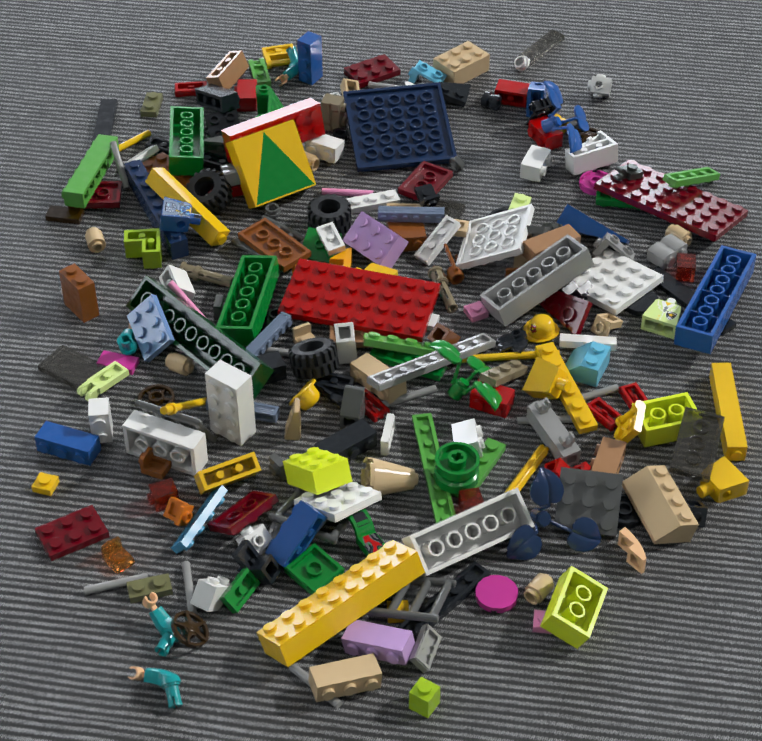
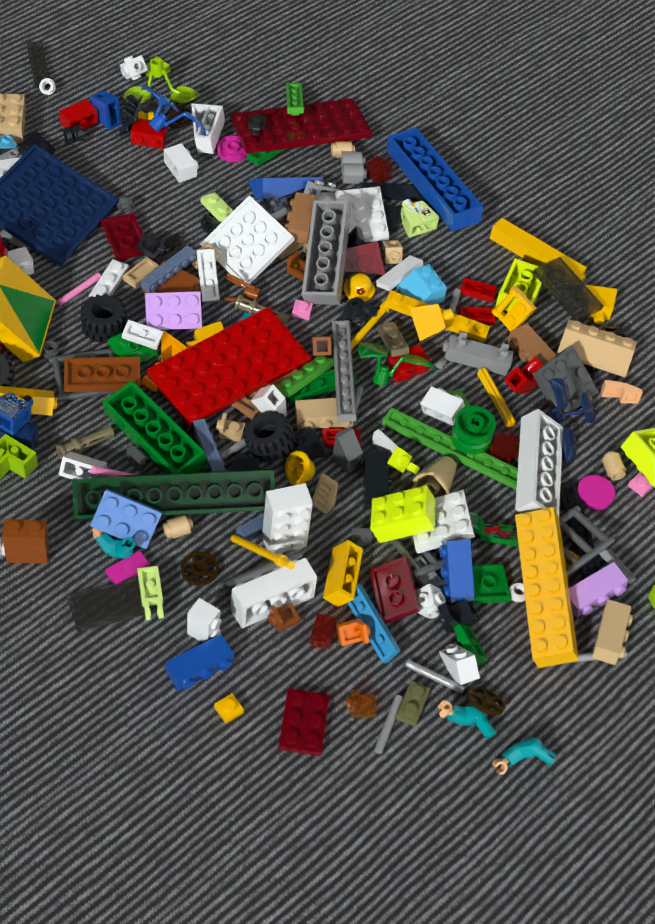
camera: 60 degrees left, 10 degrees up
none -> lime plant [122,56,199,103]
none -> neon yellow plate [387,446,420,475]

